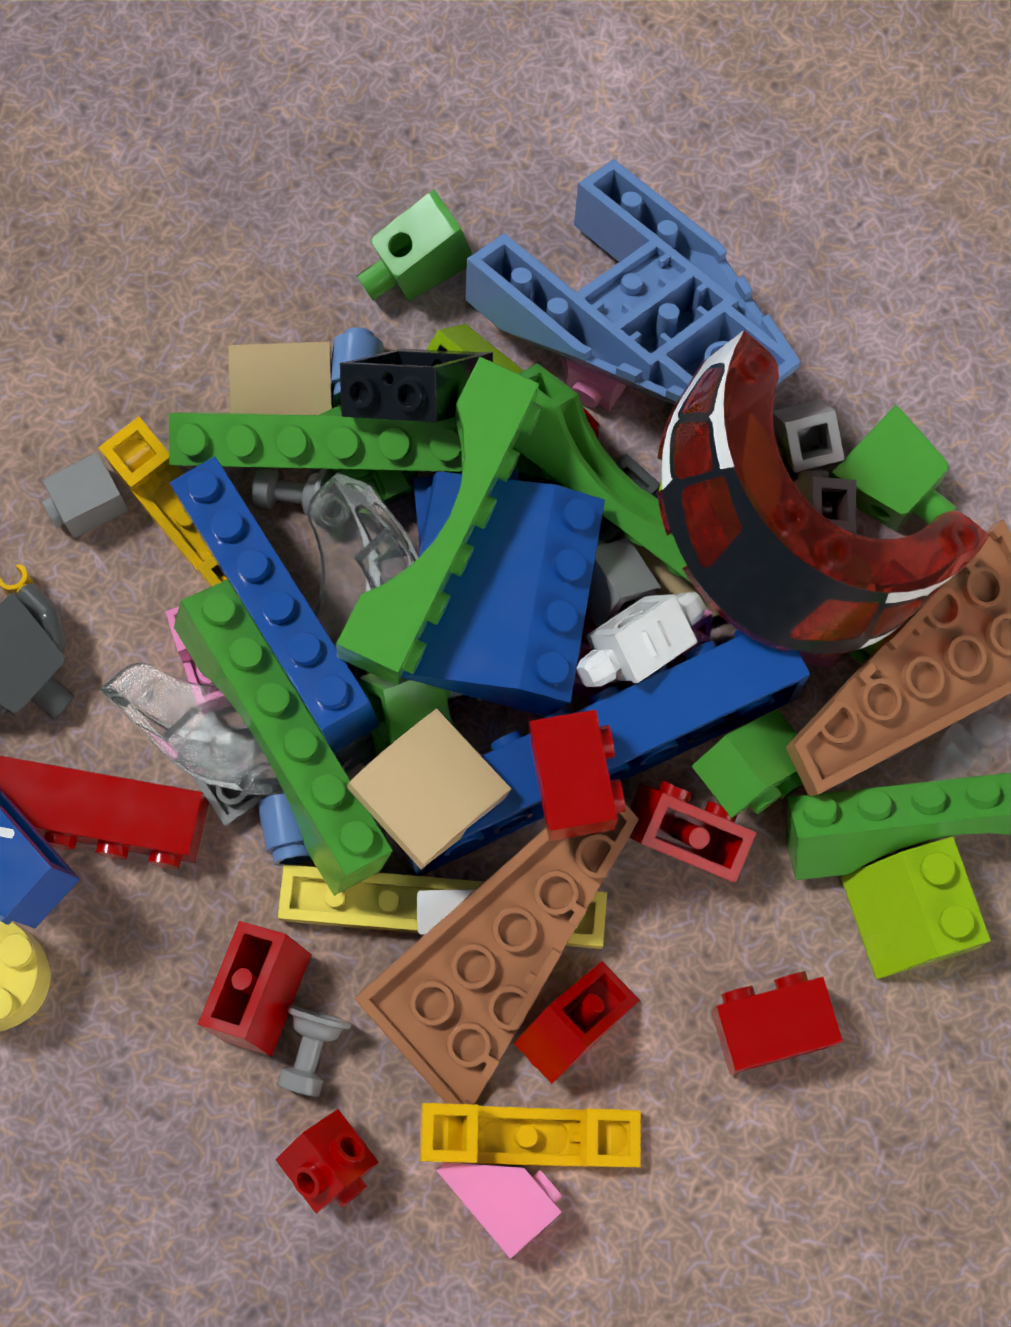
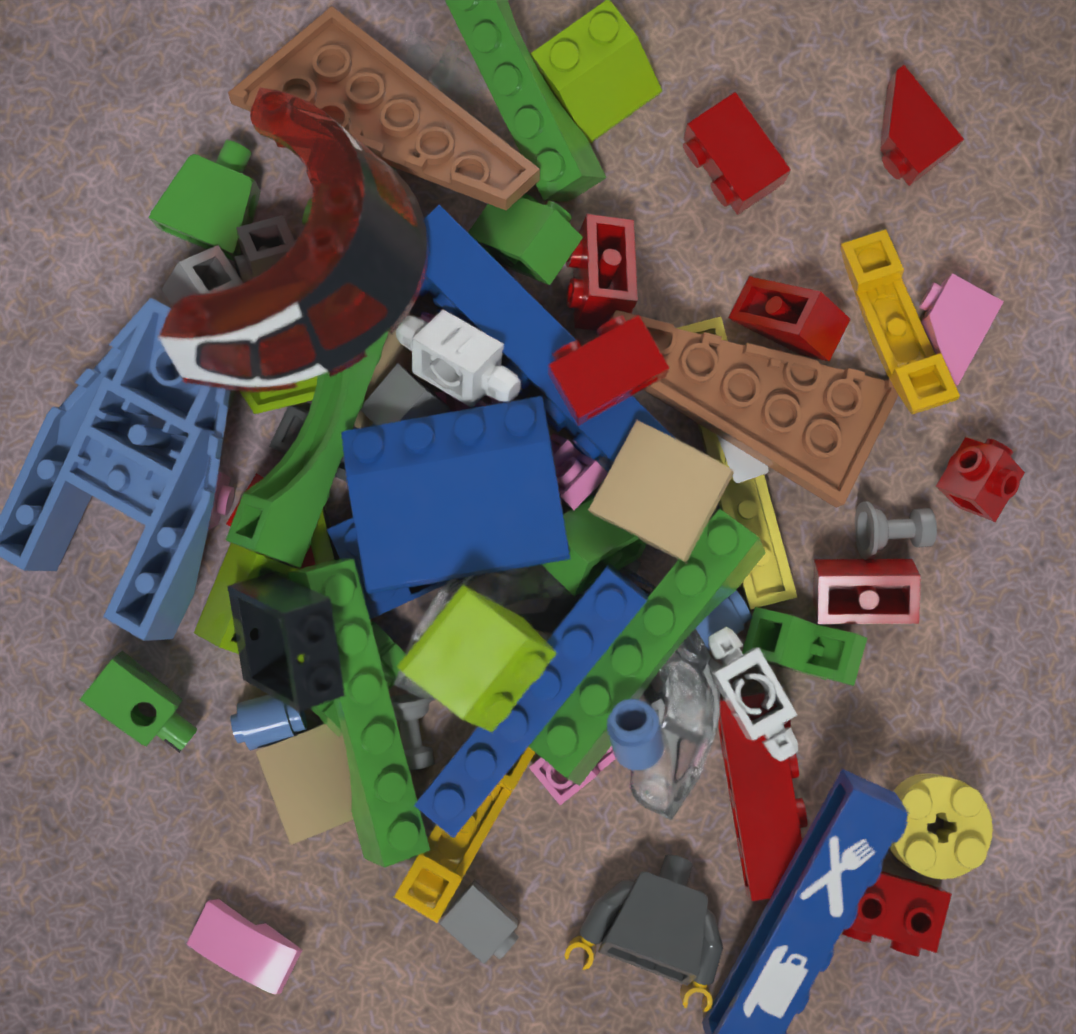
camera: 110 degrees left, 10 degrees up
bright green arch [336,357,543,685] -> none
none -> bright pink slope [187,899,302,995]
none -> lime slope [397,585,557,732]
none -> bright pink slope [550,433,608,510]
none -> medium blue brick [607,699,664,771]
none -> white piece [708,627,798,761]
none -> bright green brick [742,607,867,686]
none -> red slope [880,65,964,186]

